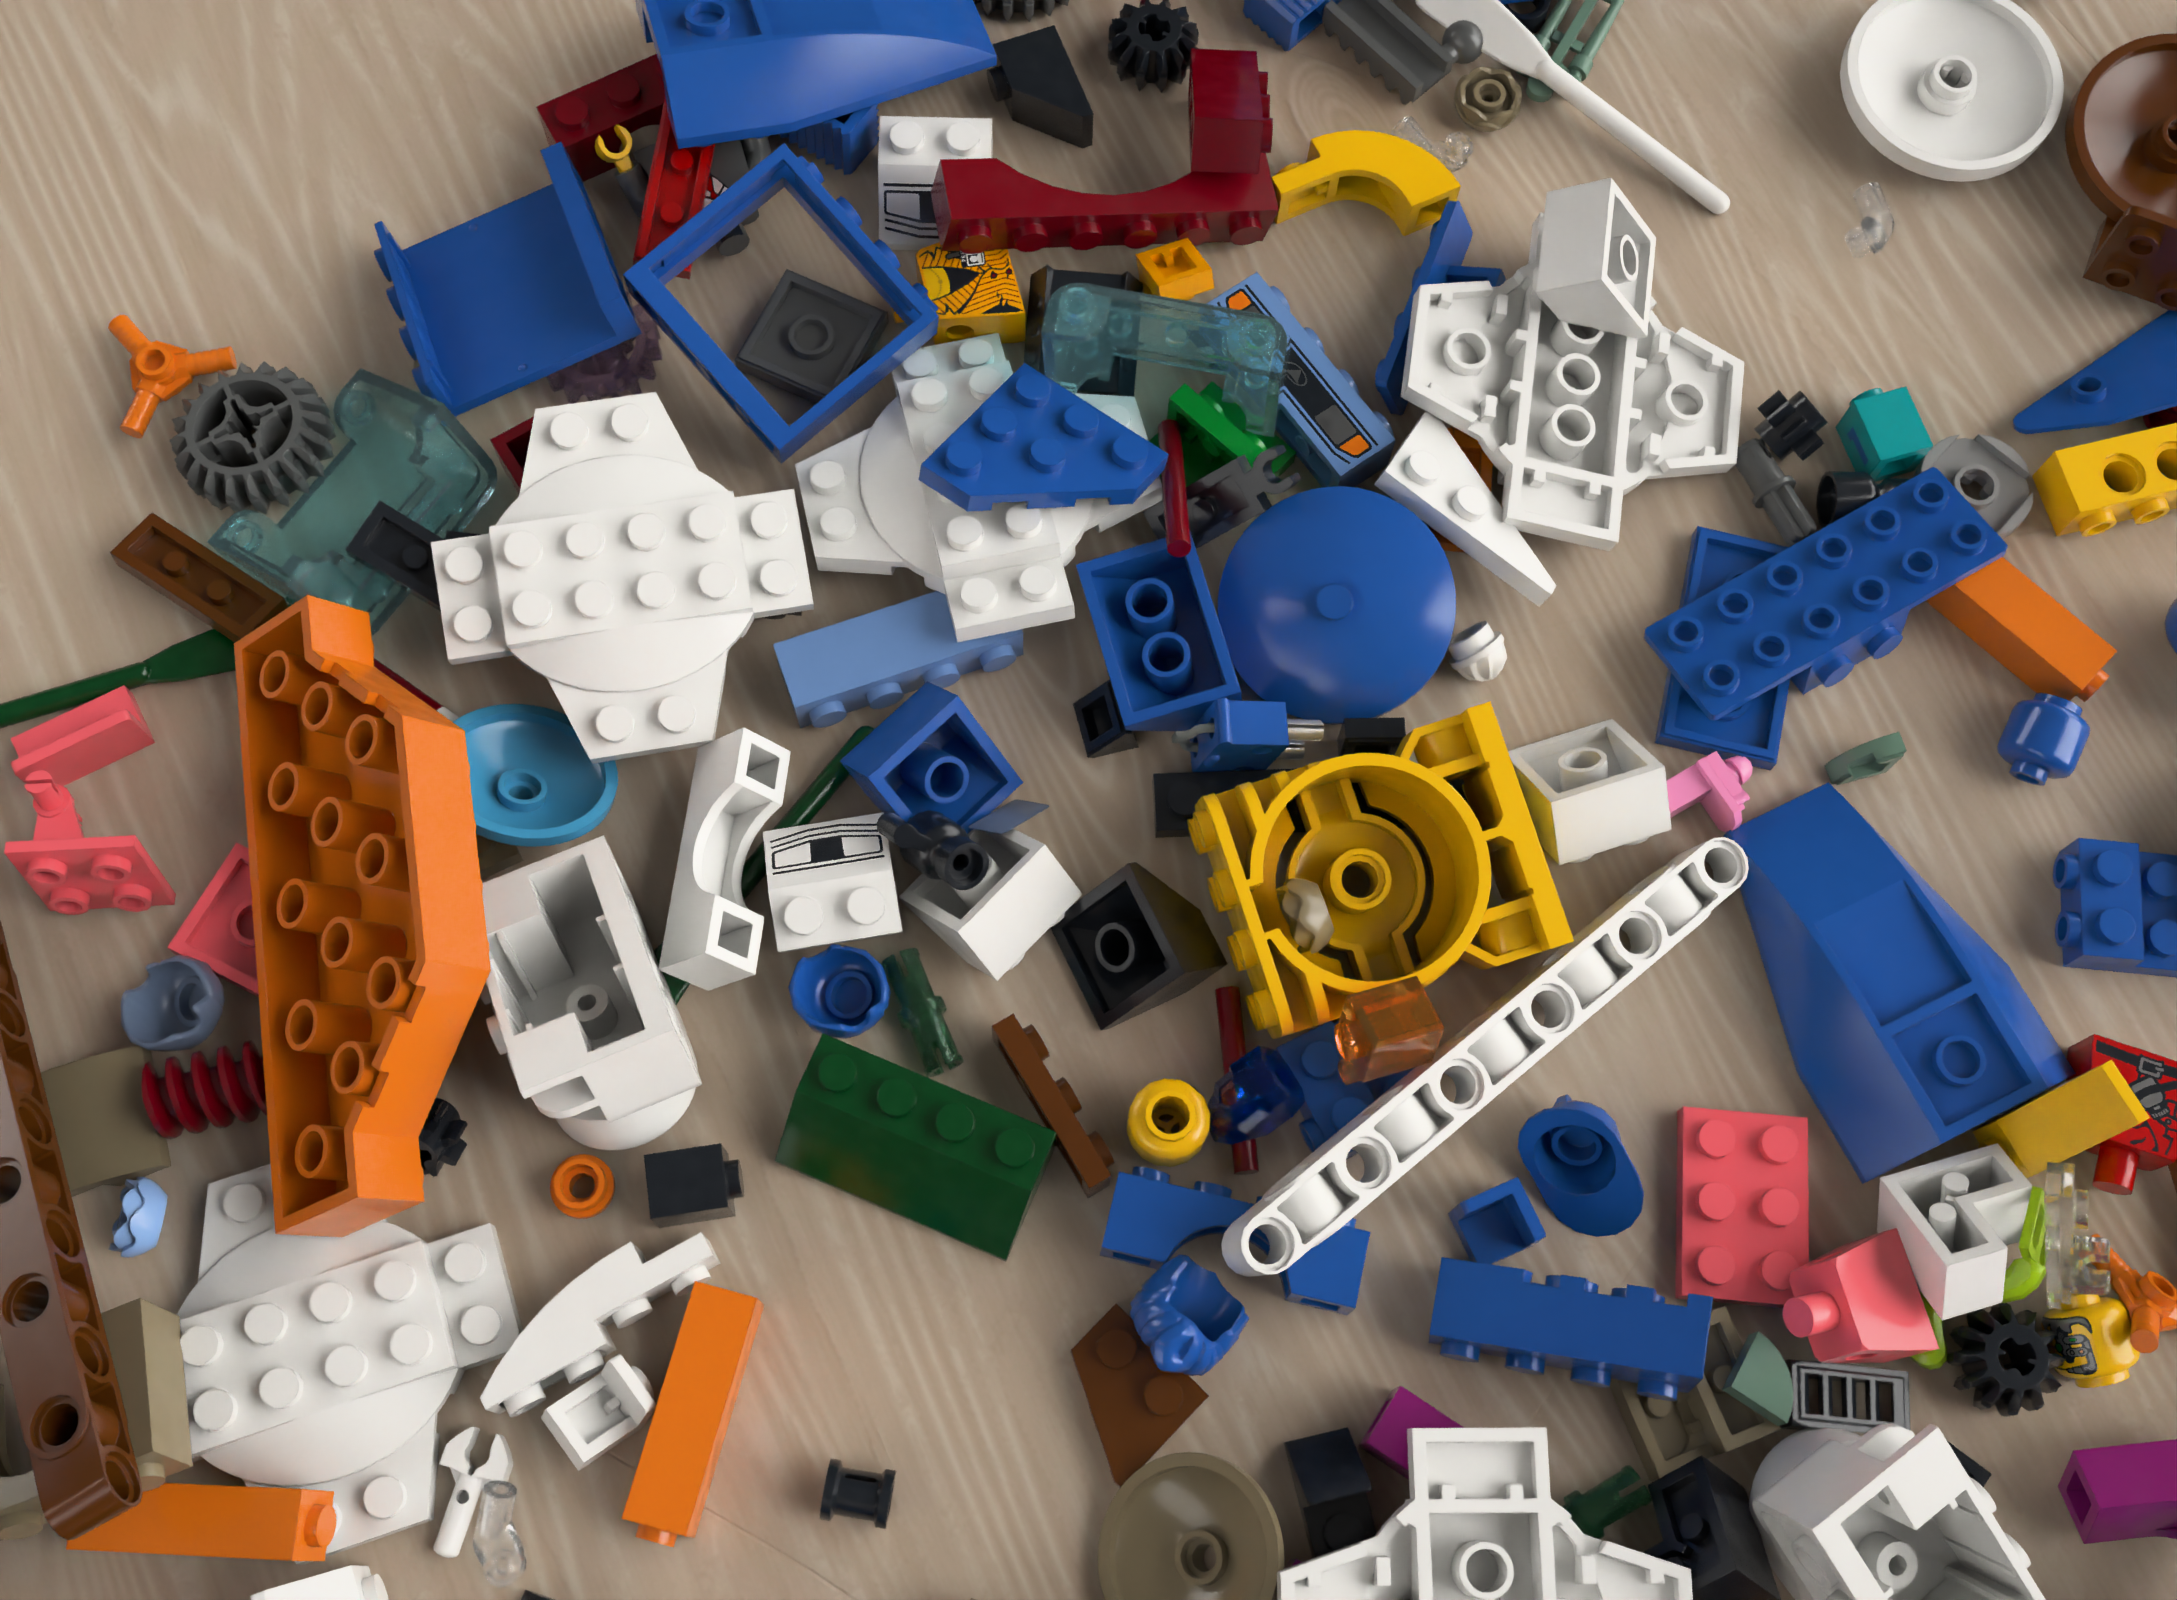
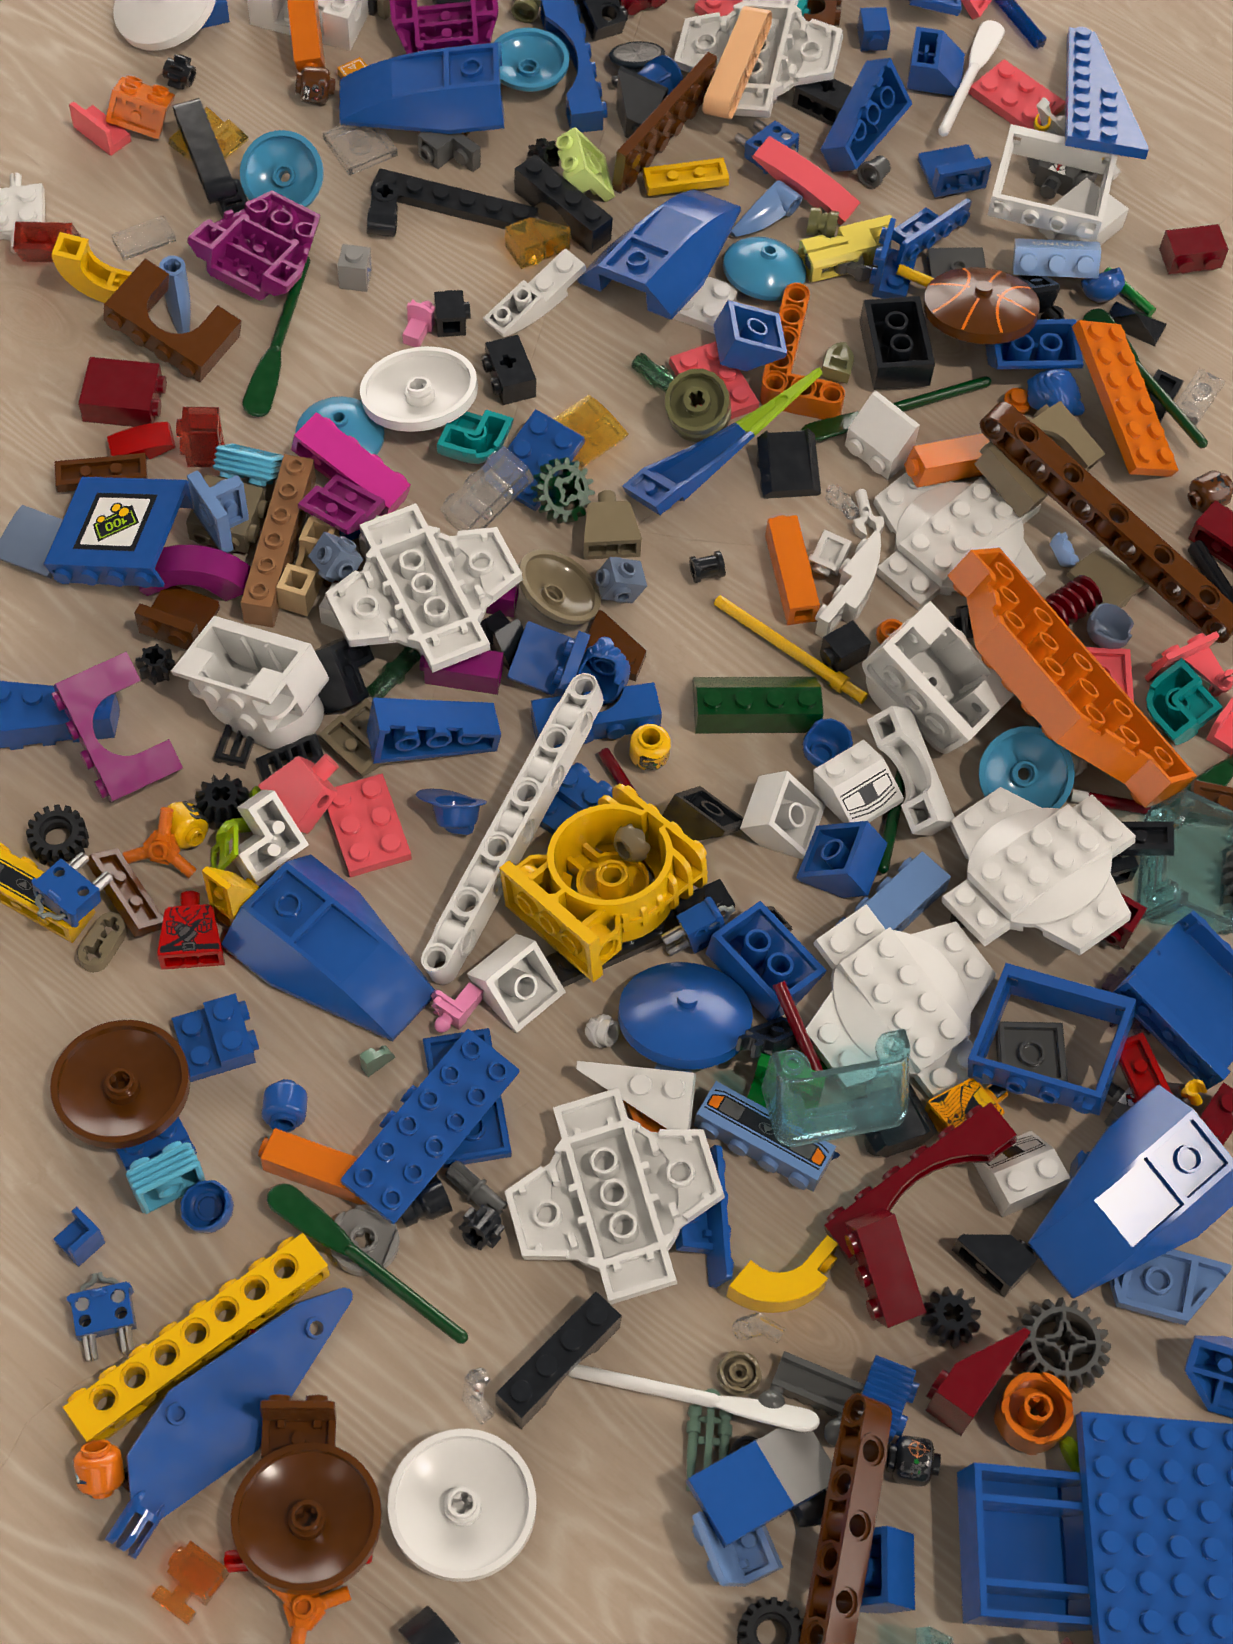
camera: 155 degrees right, 10 degrees down
black piece [877,810,989,890] -> none
clear green pin [881,948,964,1077] -> none
blue plate [918,363,1169,512] -> none
sand blue sticker [969,799,1049,834] -> none
reddish brown plate [992,1013,1115,1198] -> none
light orange bracket [1135,237,1214,306] -> none
clear blue rock [1208,1045,1305,1145] -> none
clear orange brick [1334,976,1445,1085] -> none
black tile [1337,717,1406,757] -> none
blue panel [1448,1177,1546,1264] -> none
white slope [1533,178,1656,339] -> none
sand green tile [1722,1331,1793,1426] -> none
teal brick [1835,386,1933,482] -> none
clear plate [2044,1162,2111,1309] -> none
none -> dark green piece [267,1183,468,1344]
none -> black arch [496,1292,622,1429]
none -> blue bracket [507,621,590,697]
none -> sand blue brick [595,557,647,603]
none -> yellow bar [714,595,868,704]
none -> teal brick [1146,658,1223,745]

